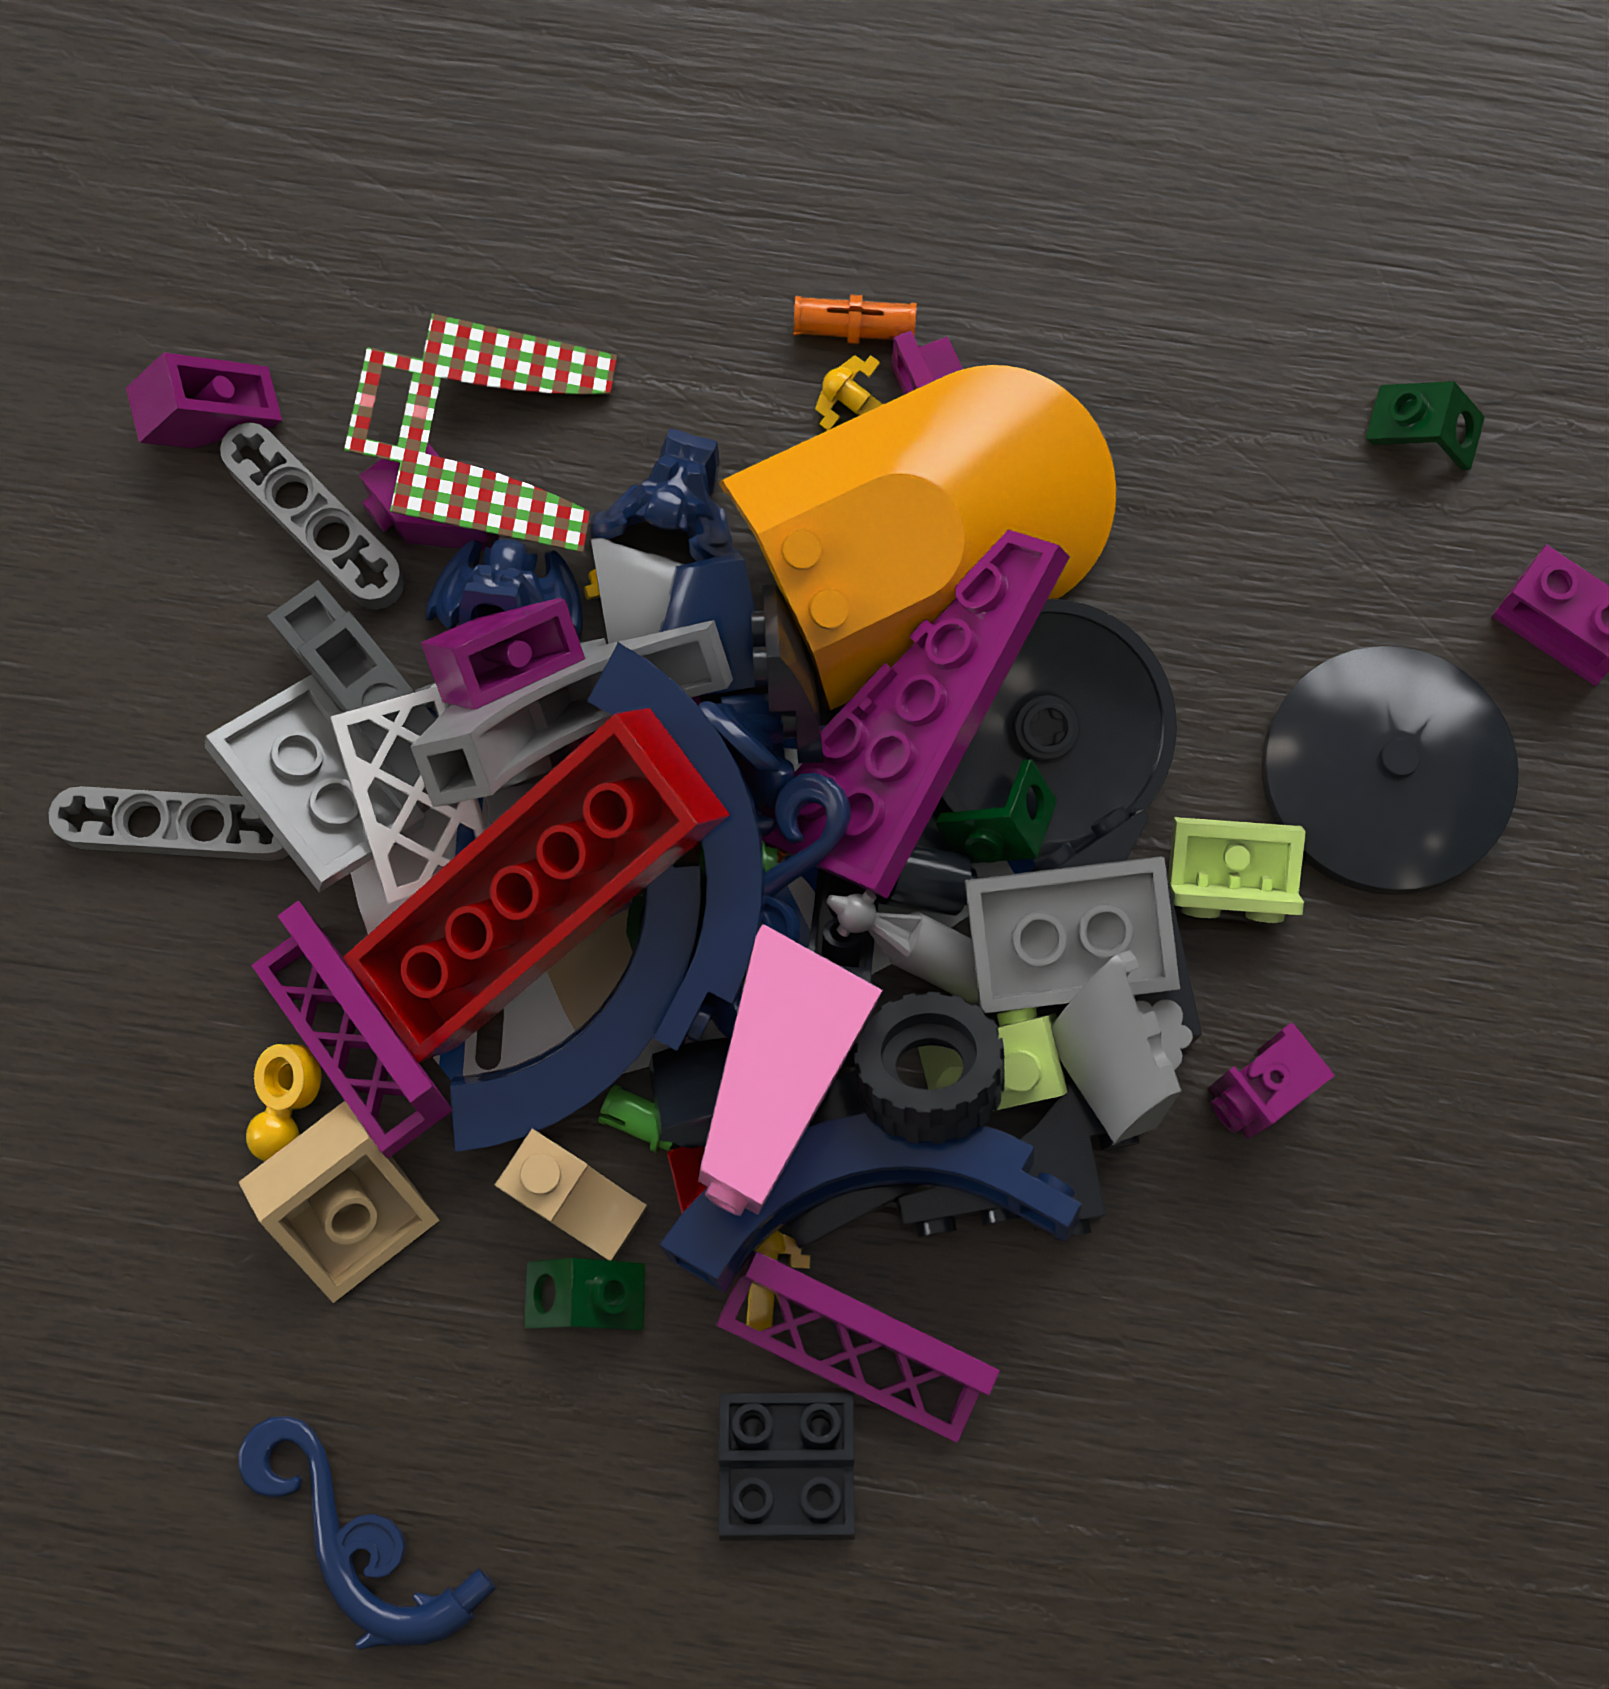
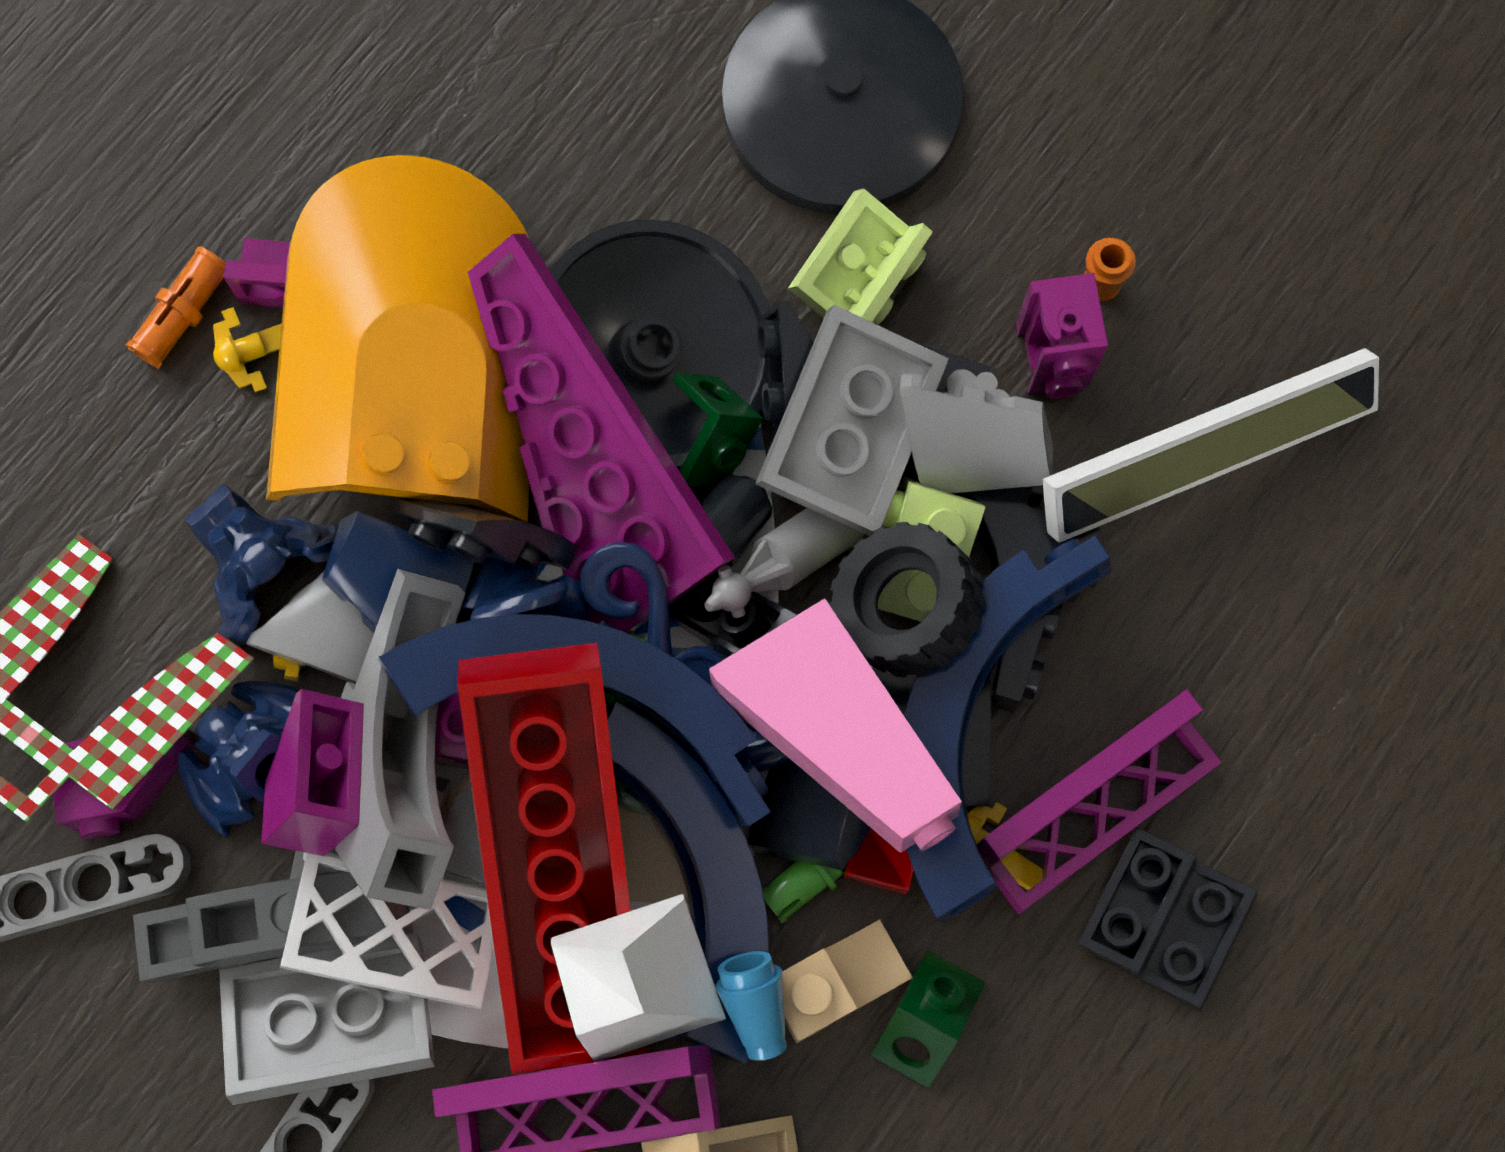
camera: 60 degrees left, 0 degrees up
none -> white slope [551,894,726,1062]
none -> dark azure cone [715,951,787,1060]
none -> tile [1043,348,1379,543]
none -> orange pin [1084,238,1136,302]

